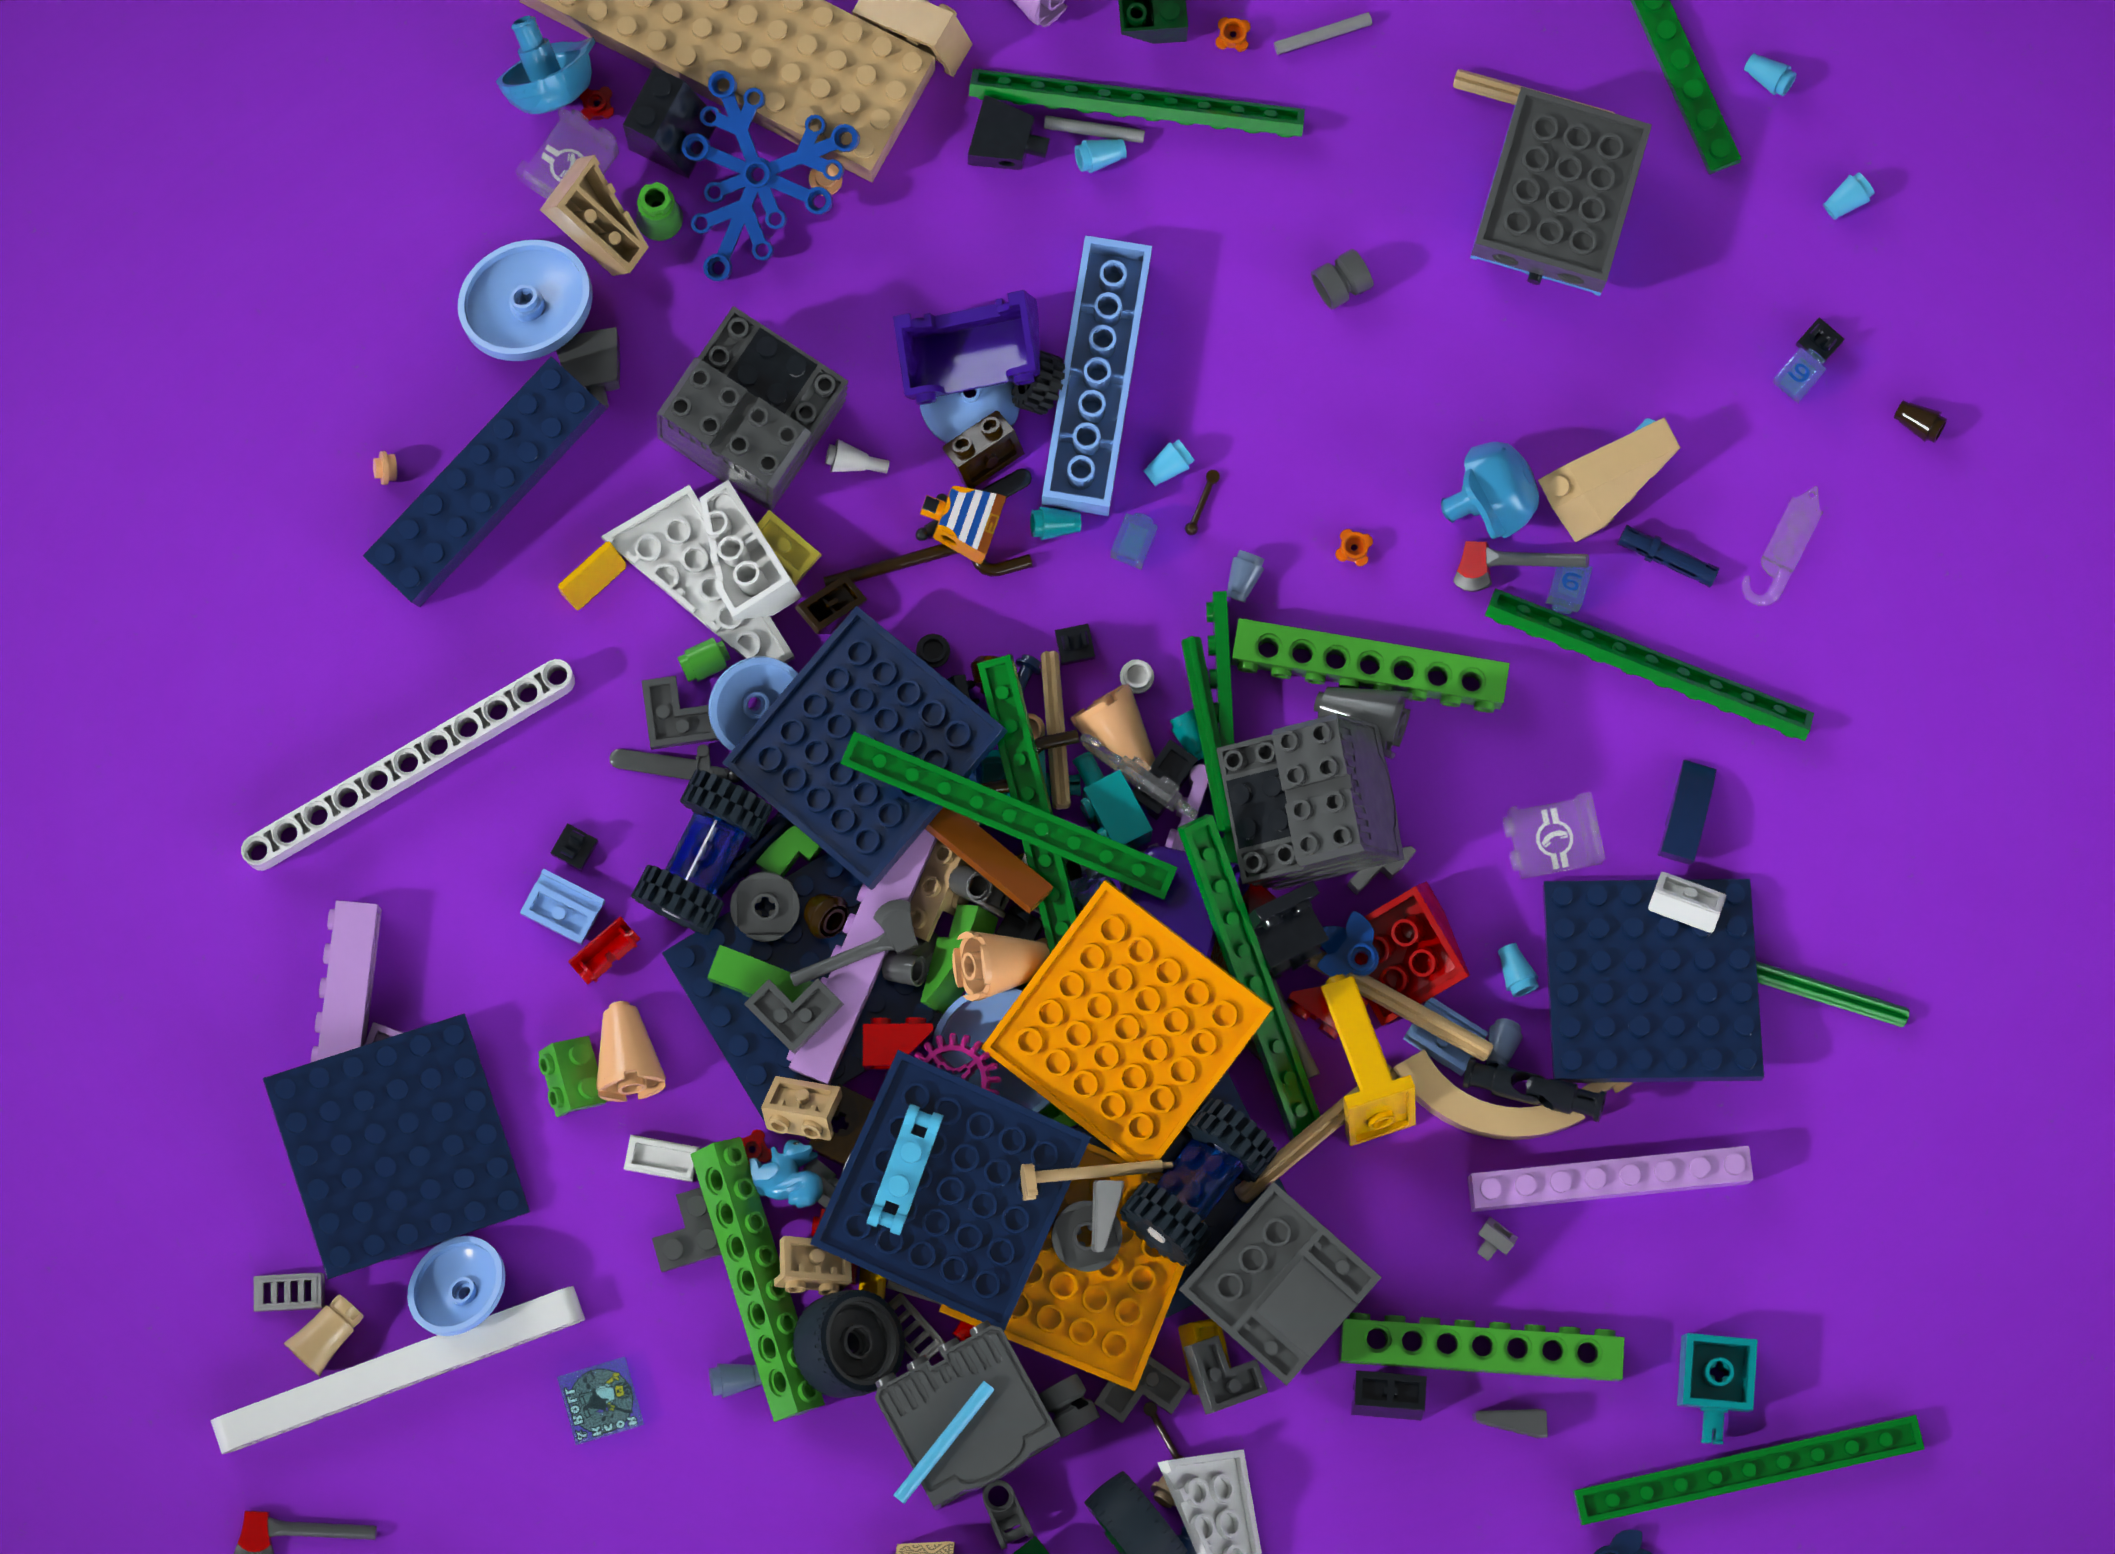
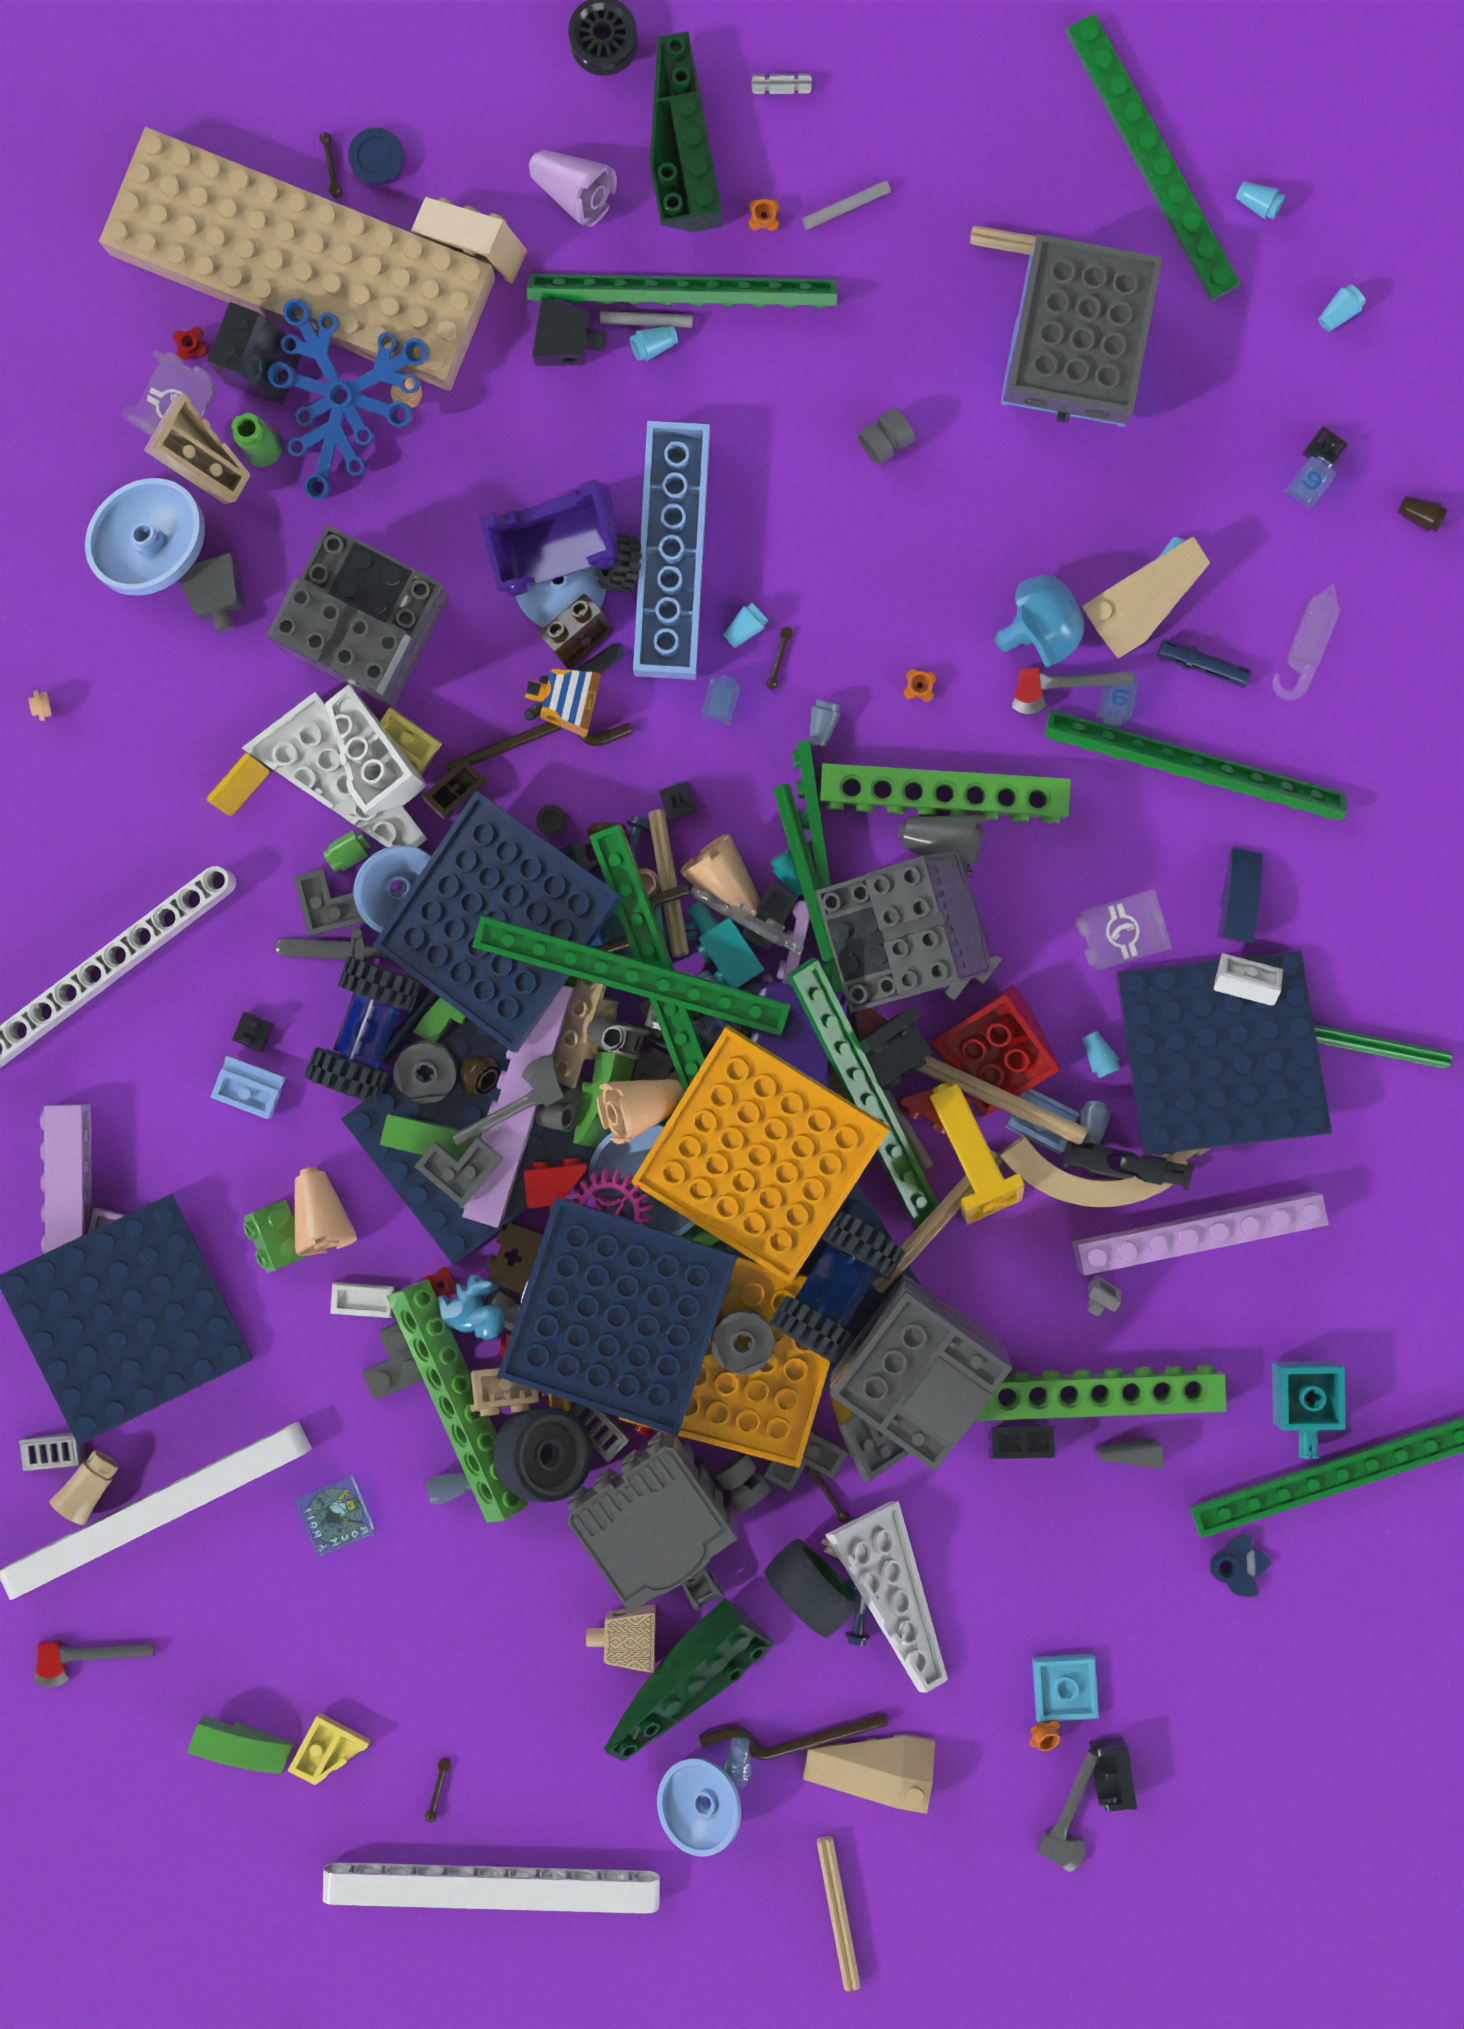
camera: 10 degrees left, 10 degrees up
dark blue brick [363,357,607,607] -> none
light blue dish [407,1236,506,1336] -> none
dark azure piece [496,16,596,114] -> none
red hinge [568,916,641,985] -> none
tan bracket [761,1076,843,1141] -> none
white cone [825,439,890,474] -> none
medium azure plate [866,1103,944,1236] -> none
medium azure bar [893,1381,995,1504] -> none
dark orange tile [925,807,1053,914] -> none
tan piece [1020,1160,1173,1201] -> none
teal cone [1030,506,1082,540] -> none
light grey slope [1091,1180,1125,1252] -> none
white plate [1120,659,1154,694] -> none
blue plate [1317,911,1379,977] -> none

